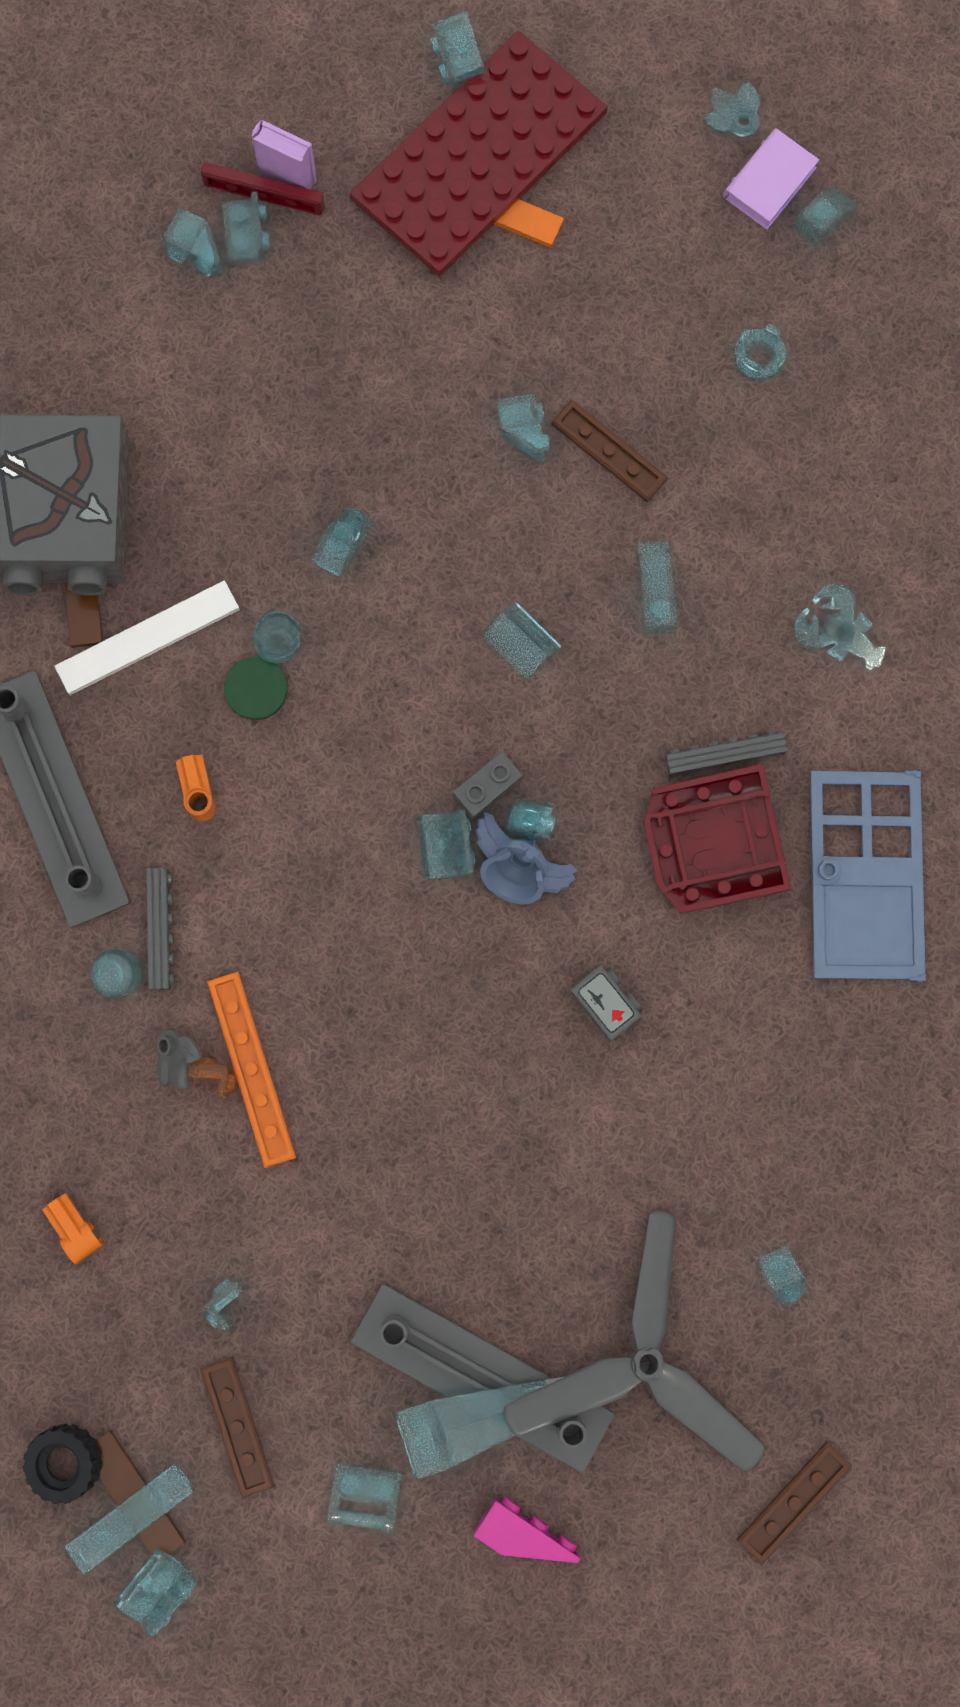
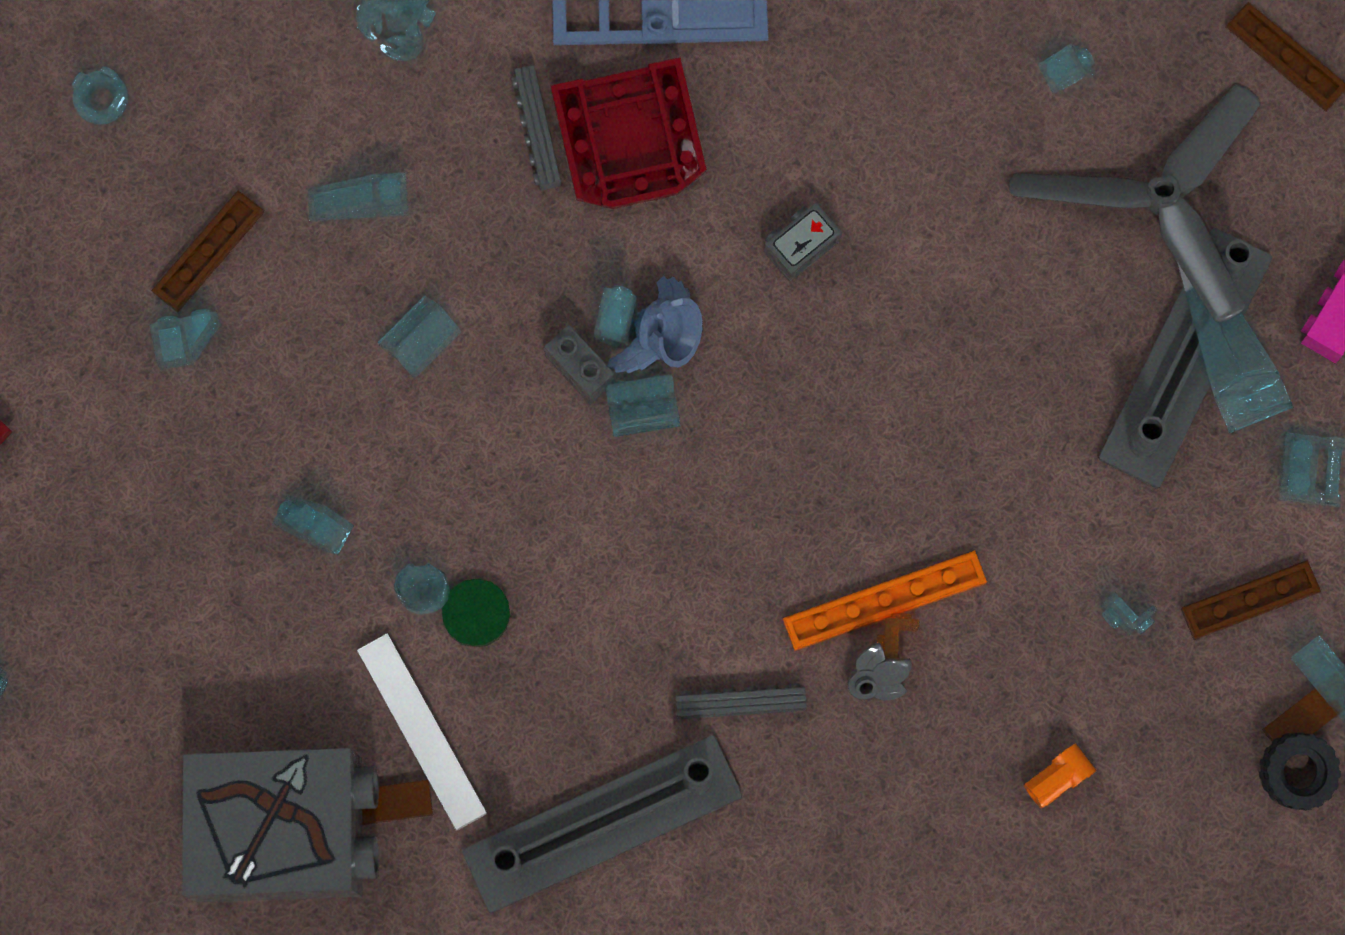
camera: 90 degrees left, 5 degrees down
clear light blue hair [91,949,144,998] -> none
orange piece [176,754,216,821] -> none

